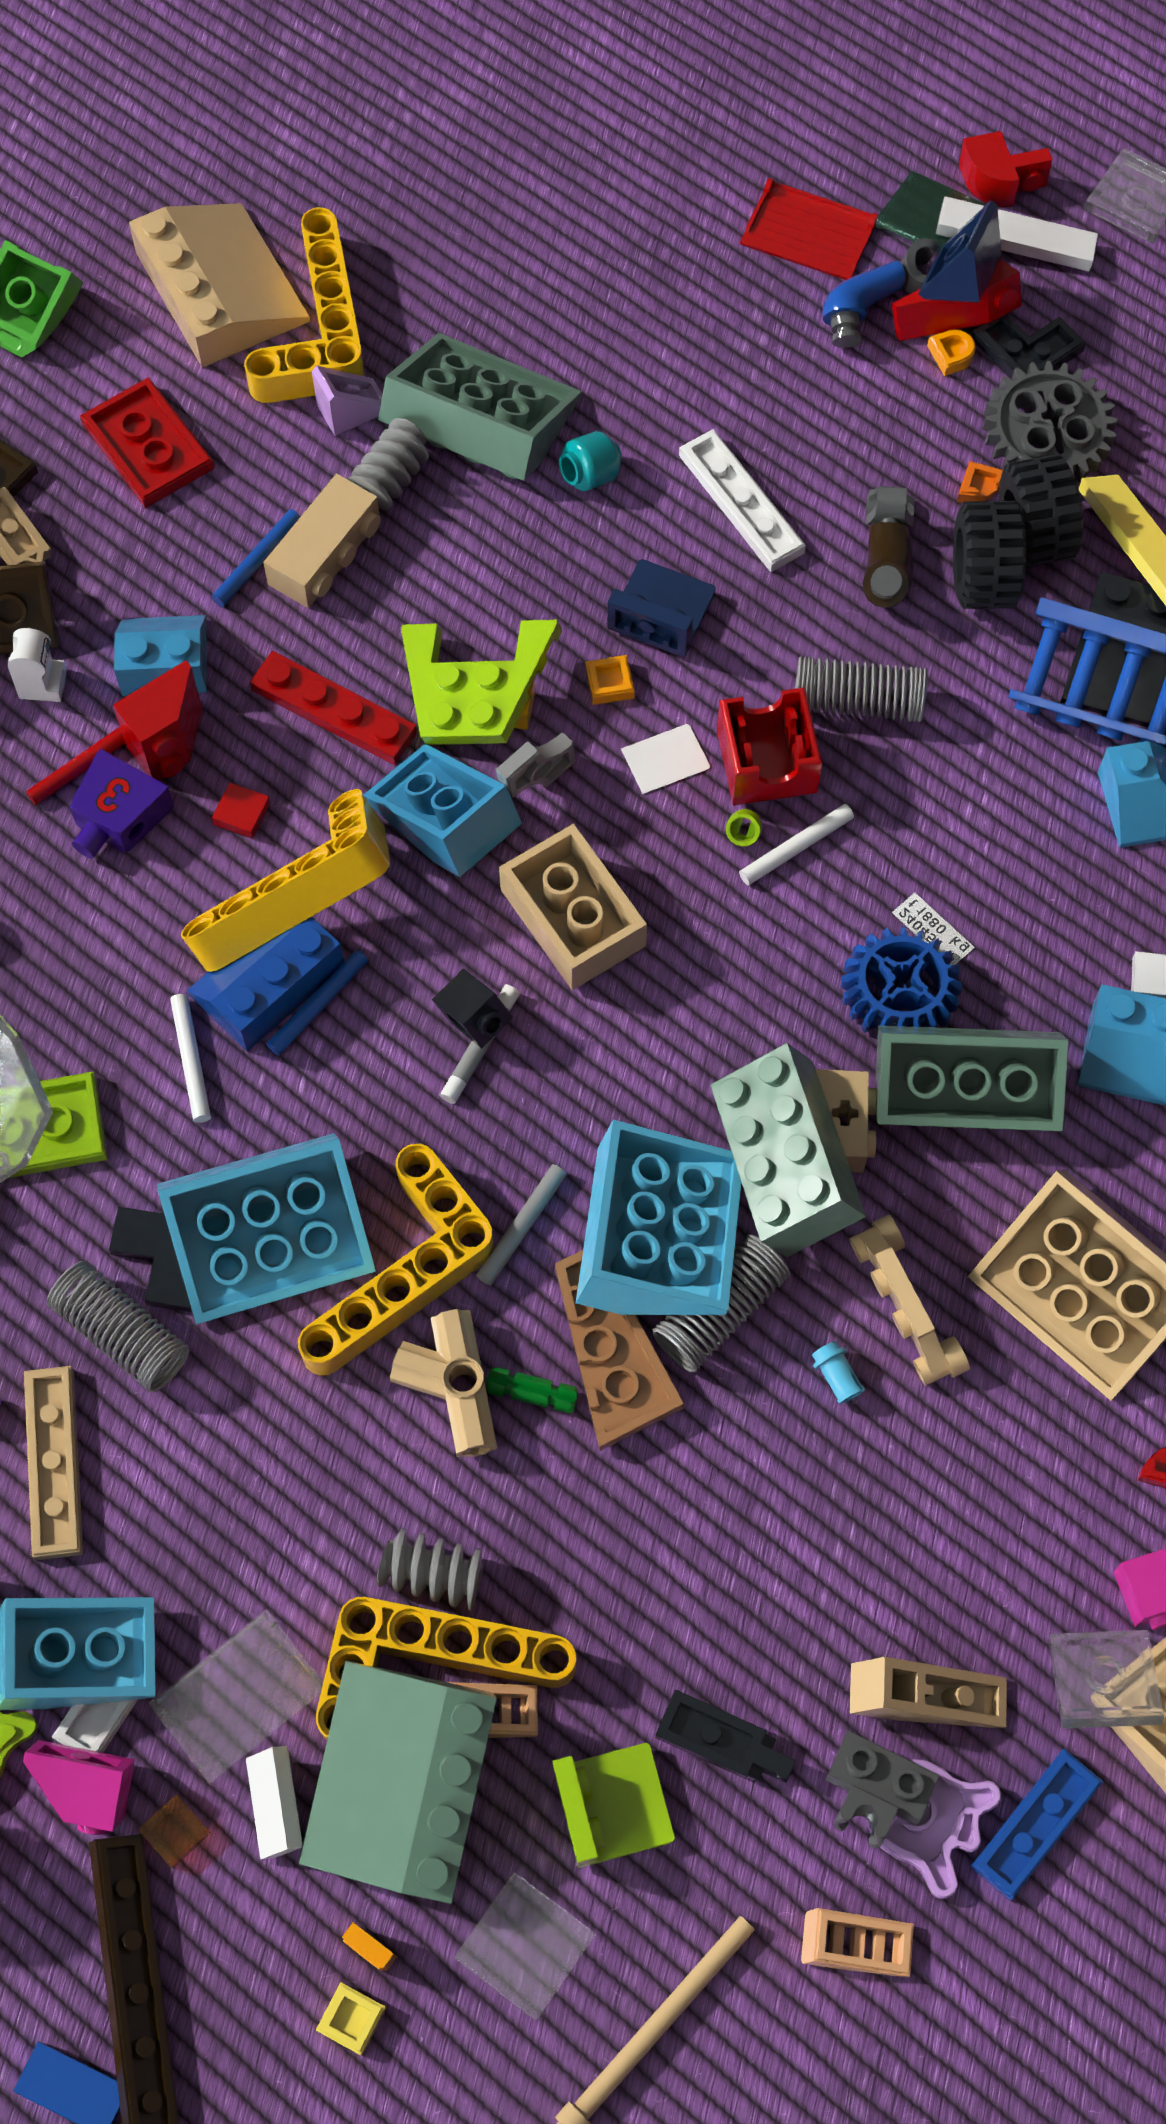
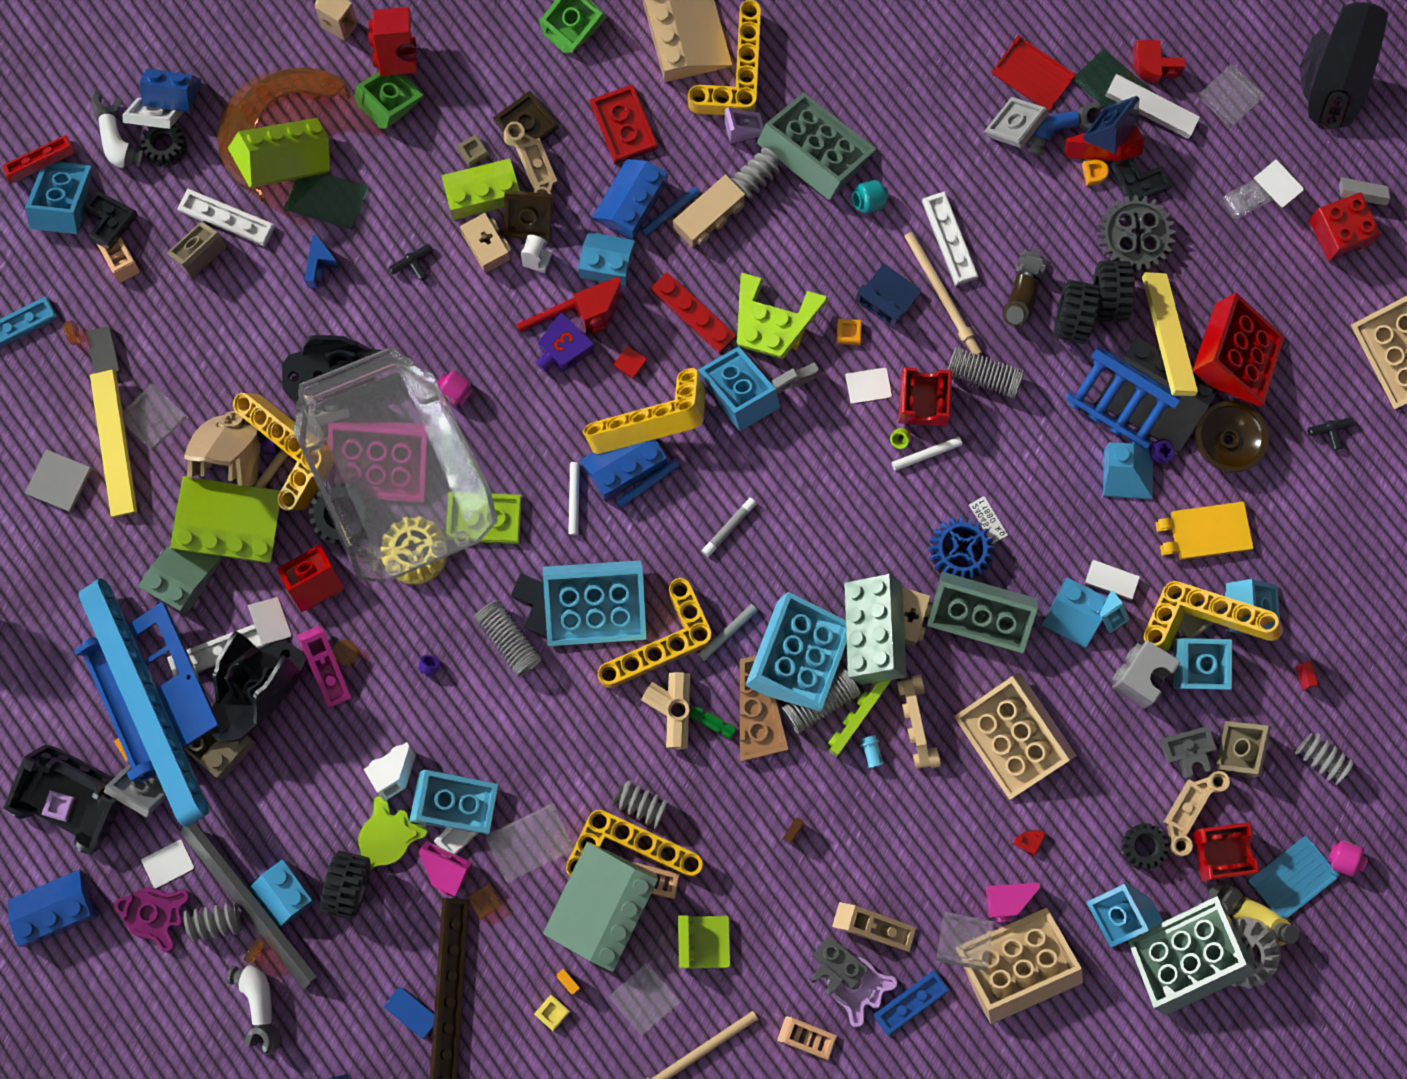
camera: 10 degrees right, 10 degrees up
tan tile [24,1366,83,1561] -> none
white tile [246,1746,303,1859] -> none
black brick [432,968,513,1049] -> none
tan brick [499,824,647,990] -> none
black hinge [655,1689,795,1783] -> none
orange tile [957,461,1003,503] -> none
none -> blue slope [592,159,668,240]
none -> reddish brown tile [782,817,805,844]
none -> lime plate [828,680,891,757]
none -> tan bar [904,232,982,356]
none -> light grey tile [984,97,1049,148]

